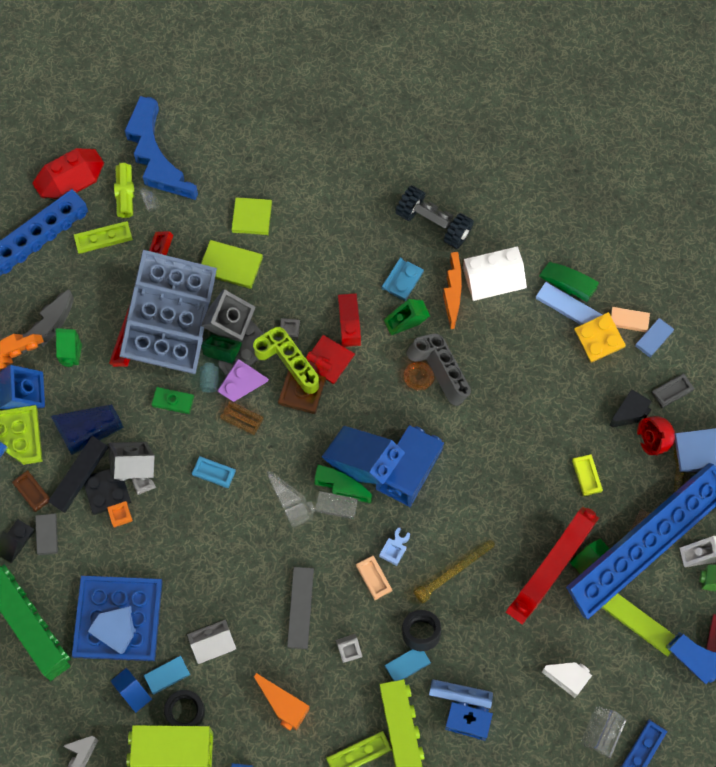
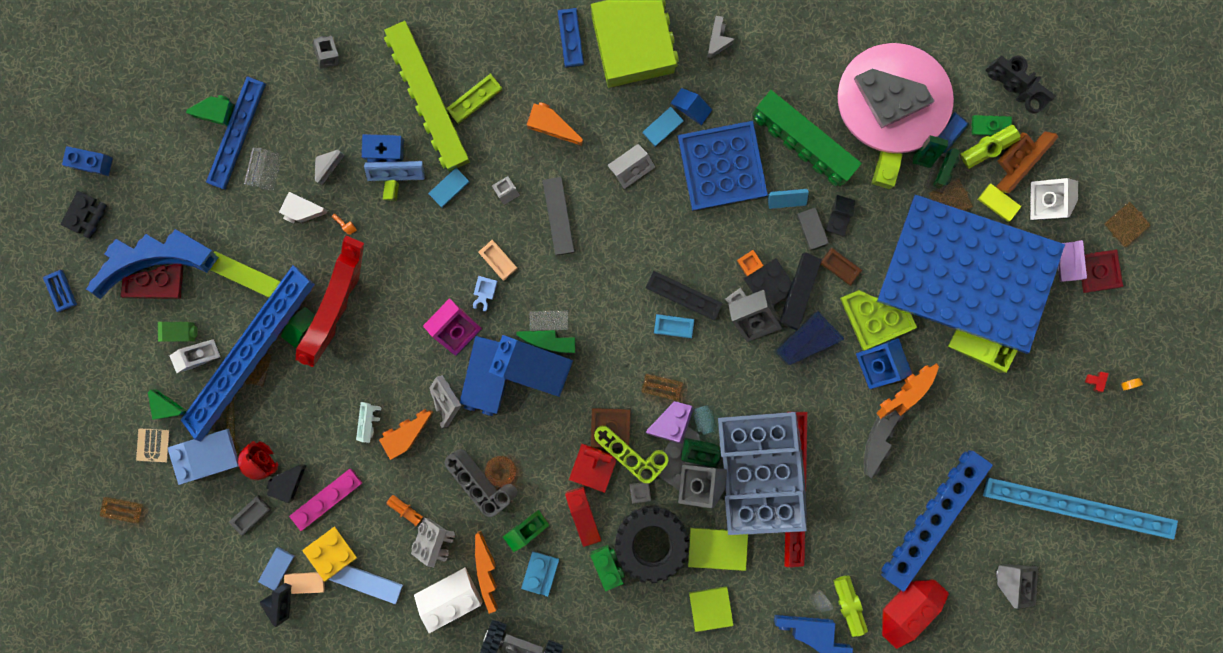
camera: 170 degrees right, 20 degrees up
green slope [56,328,82,367] -> none
lime plate [74,221,133,254] -> none
medium blue slope [88,606,136,654] -> none
green plate [151,387,194,414] -> none
black tyre [164,690,205,726] -> none
clear slope [267,471,315,529] -> none
black tyre [402,610,441,651] -> none
clear yellow piece [413,540,495,604] -> none
green slope [539,262,599,302] -> none
neon yellow tile [572,454,603,496] -> none
none -> black slope [260,583,292,627]
none -> dark pink plate [289,468,362,531]
none -> light grey slope [315,150,344,185]
none -> orange hand [332,214,357,235]
none -> light aqua plate [356,402,381,443]
none -> orange slope [379,409,433,460]
none -> lime slope [383,180,399,202]
none -> orange axle [387,495,423,526]
none -> light grey plate [411,517,455,568]
none -> dark pink slope [423,298,482,356]
none -> light grey wing [430,375,461,428]
none -> green brick [590,545,625,592]
none -> black tyre [615,506,690,583]
none -> black plate [645,271,723,321]
none -> dark azure slope [768,189,809,209]

